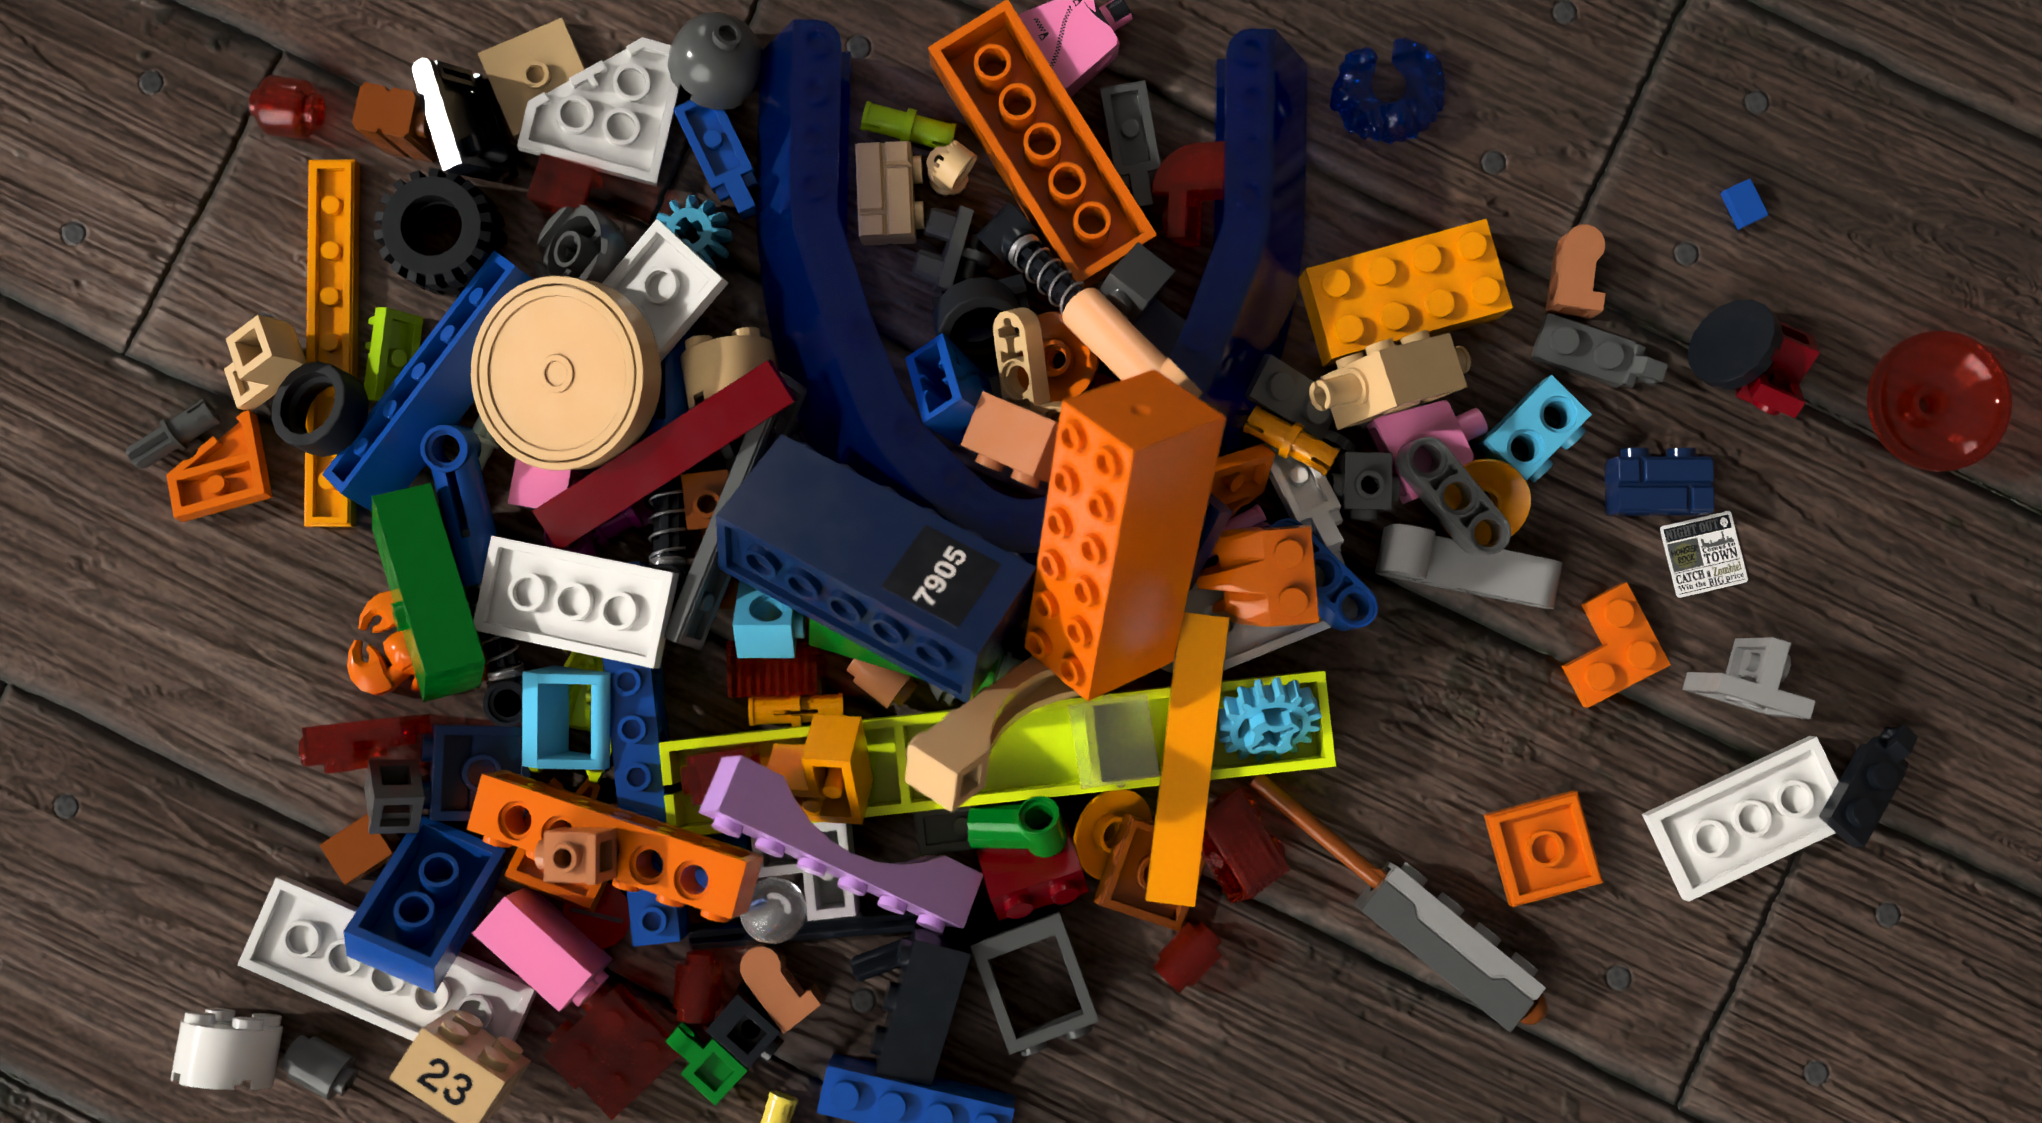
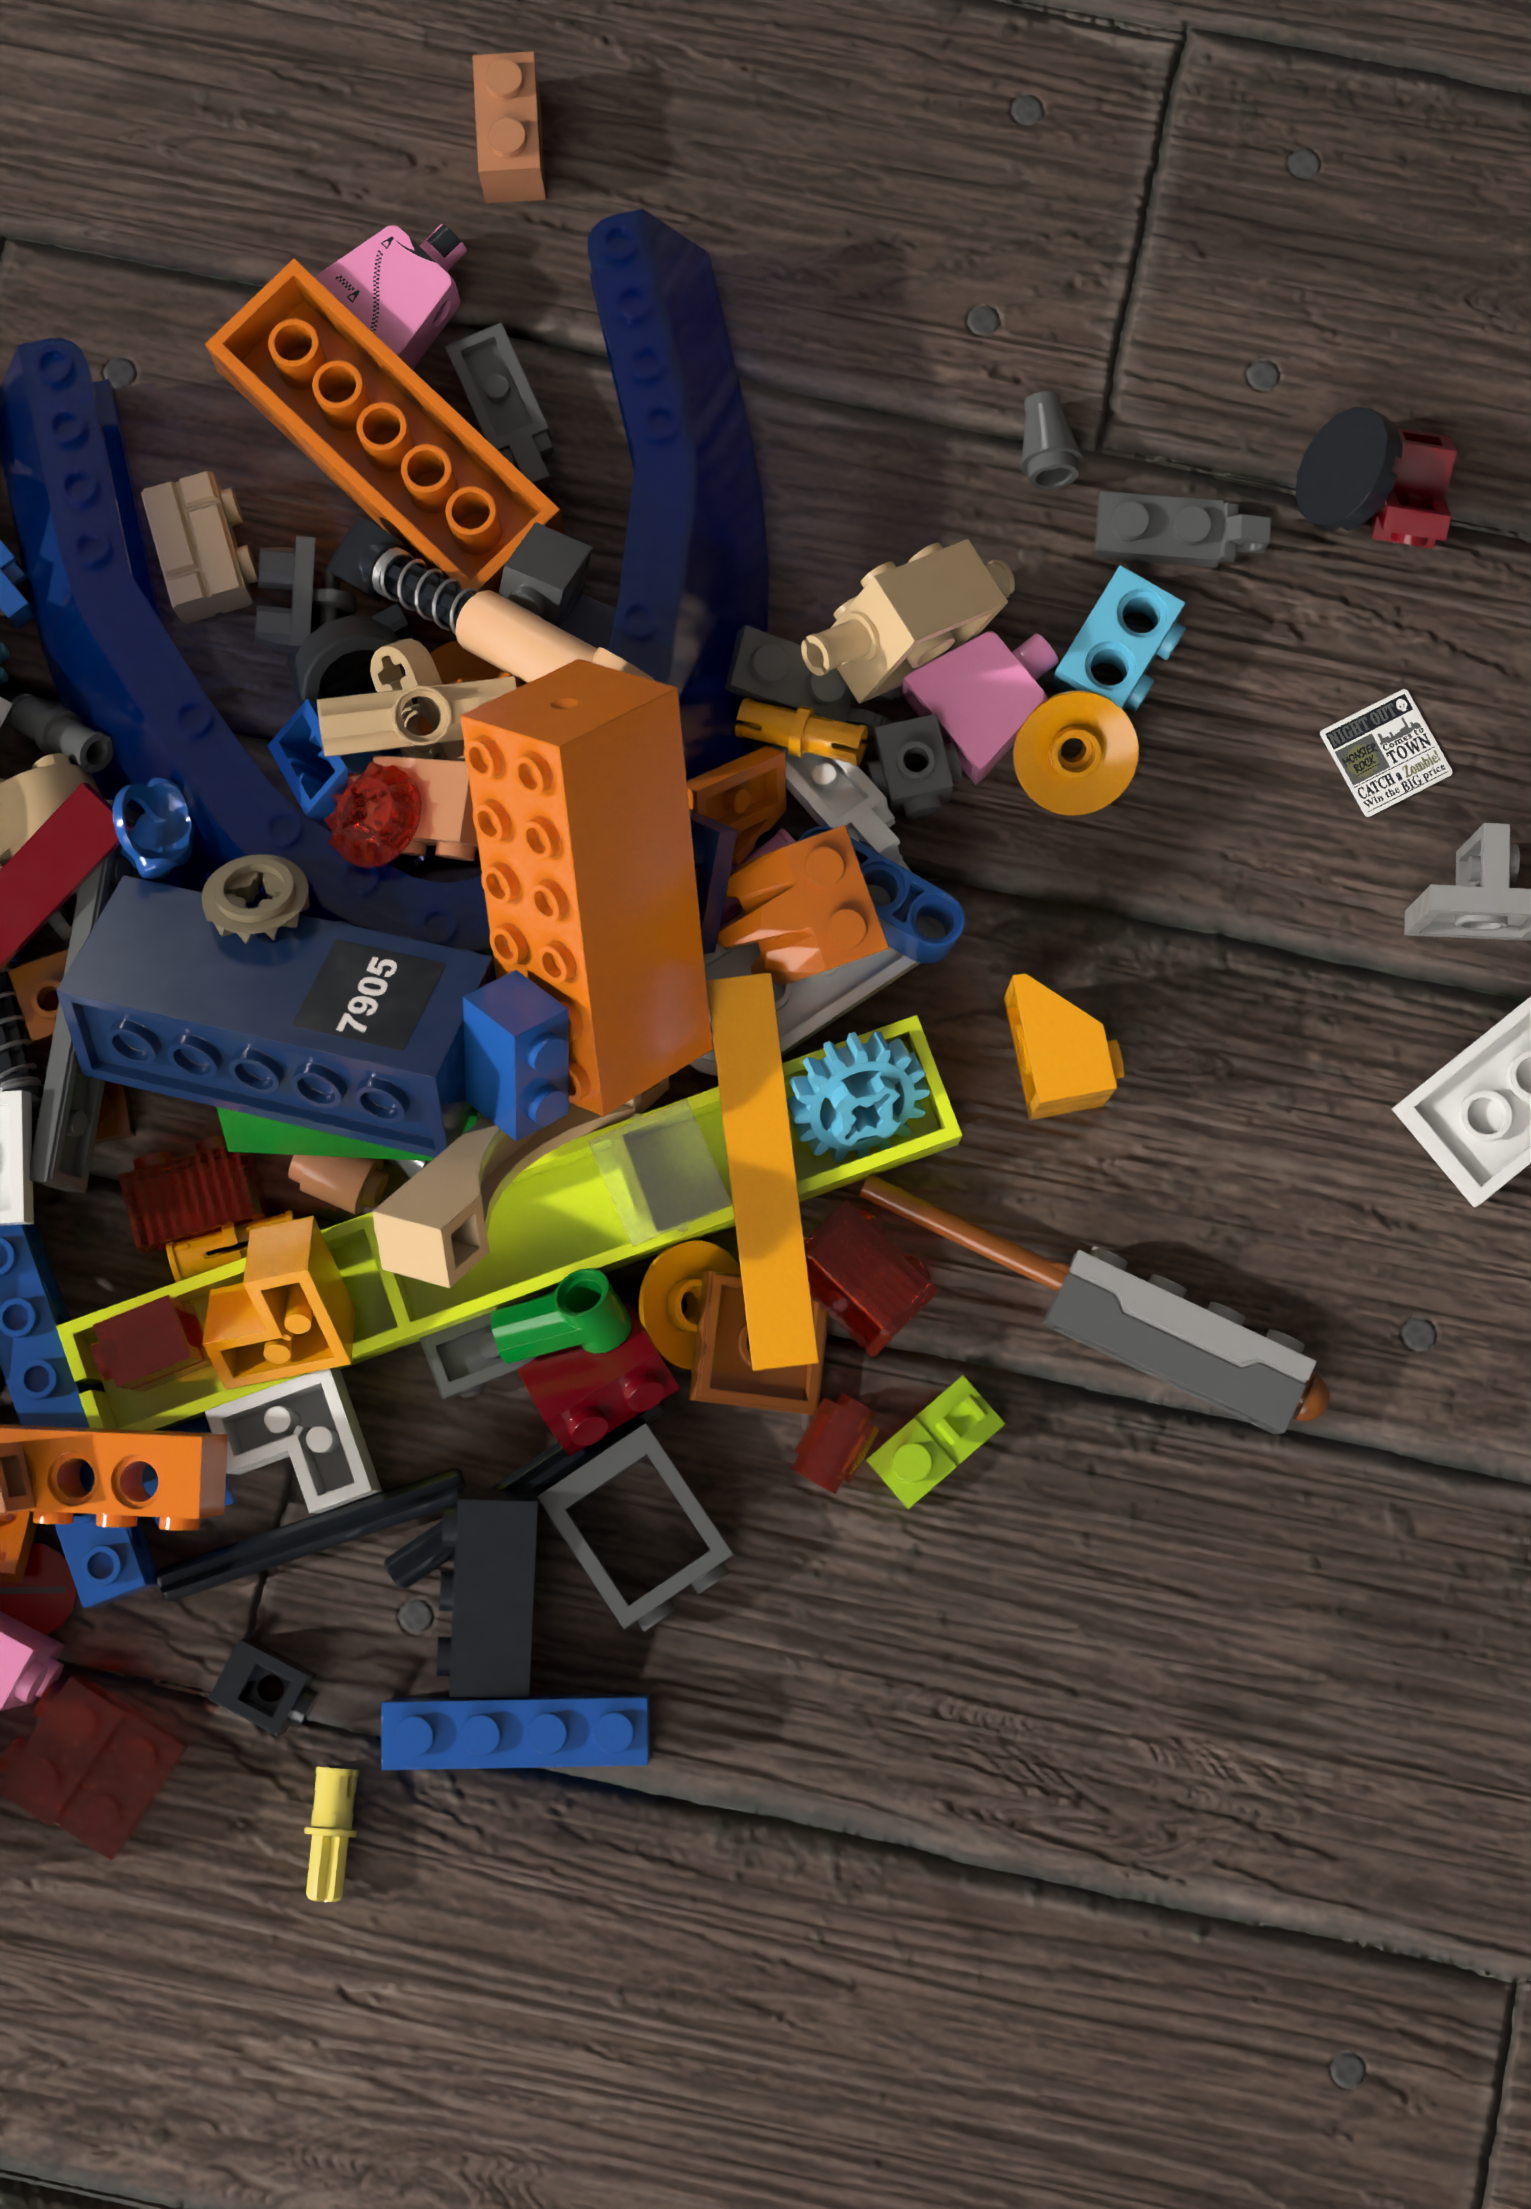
camera: 10 degrees left, 5 degrees down
green plate [666,1020,748,1106] -> none
clear red brick [673,950,724,1023] -> none
lavender arch [699,755,983,933] -> none
medium azure brick [732,580,806,658] -> none
clear piece [740,876,807,944] -> none
nougat leg [740,943,826,1034] -> none
lime pin [860,100,957,148] -> none
tan connector [926,140,977,197] -> none
clear red brick [1151,141,1239,247] -> none
light orange brick [1298,218,1513,367] -> none
clear blue piece [1330,37,1445,144] -> none
light grey beam [1375,524,1563,609] -> none
dark grey beam [1396,437,1511,555] -> none
orange plate [1483,790,1603,907] -> none
nougat leg [1545,224,1606,320] -> none
orange plate [1562,582,1671,708] -> none
dark blue brick [1604,448,1714,516] -> none
blue piece [1720,178,1769,230] -> none
none -> dark grey pin [6,694,114,773]
none -> blue piece [113,777,195,880]
none -> dark tan gear [202,854,310,943]
none -> tan piece [317,676,517,757]
none -> clear red gear [324,762,422,868]
none -> blue brick [463,970,569,1142]
none -> lime plate [866,1375,1005,1509]
none -> light orange slope [1003,973,1124,1121]
none -> dark grey cone [1021,391,1083,490]

